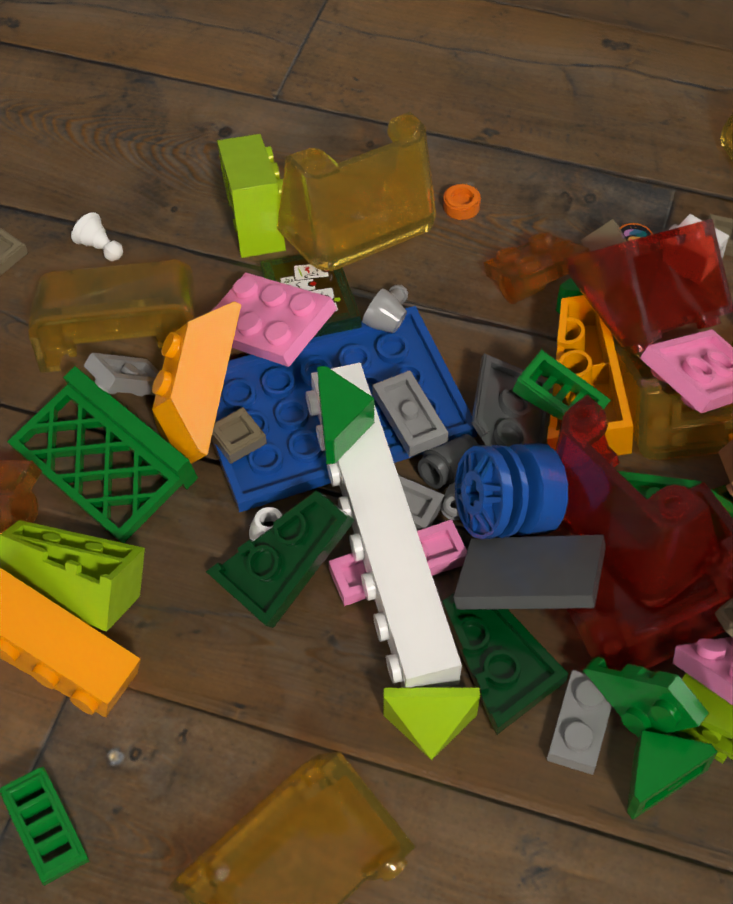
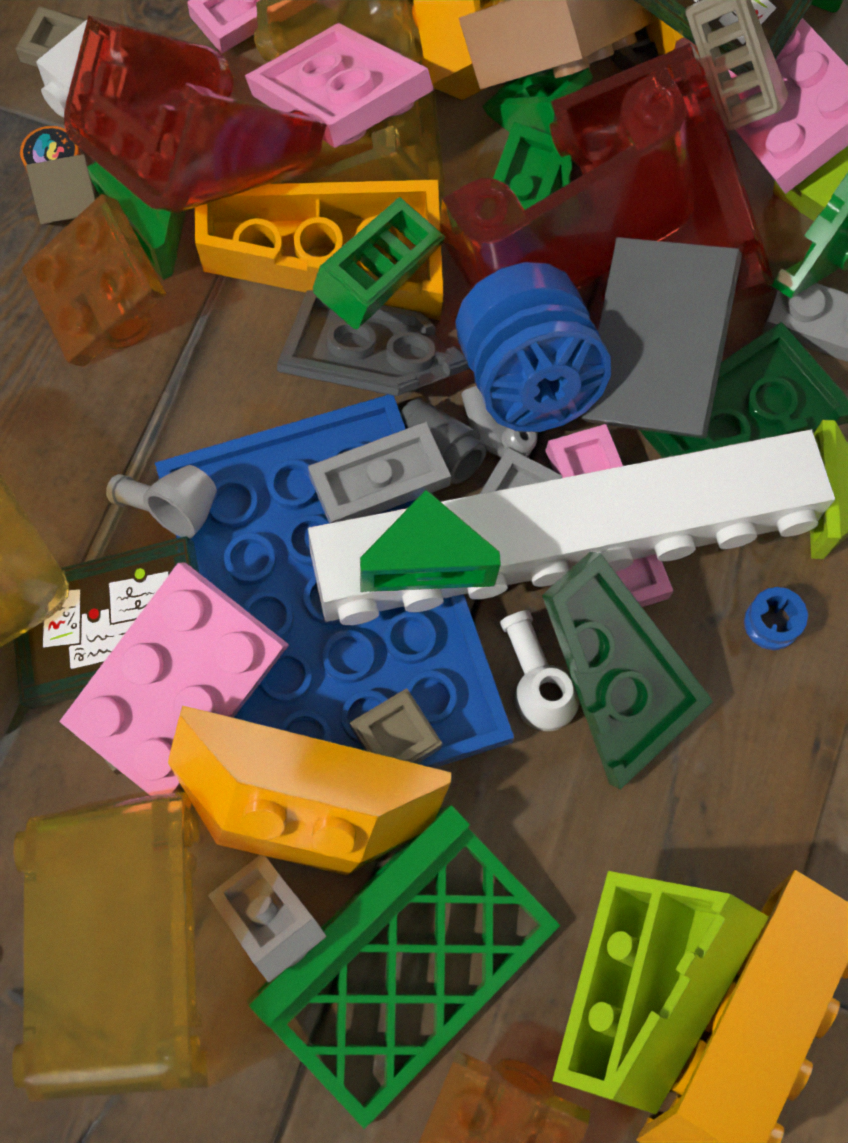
camera: 90 degrees left, 15 degrees up
none -> blue bush [744,587,808,650]

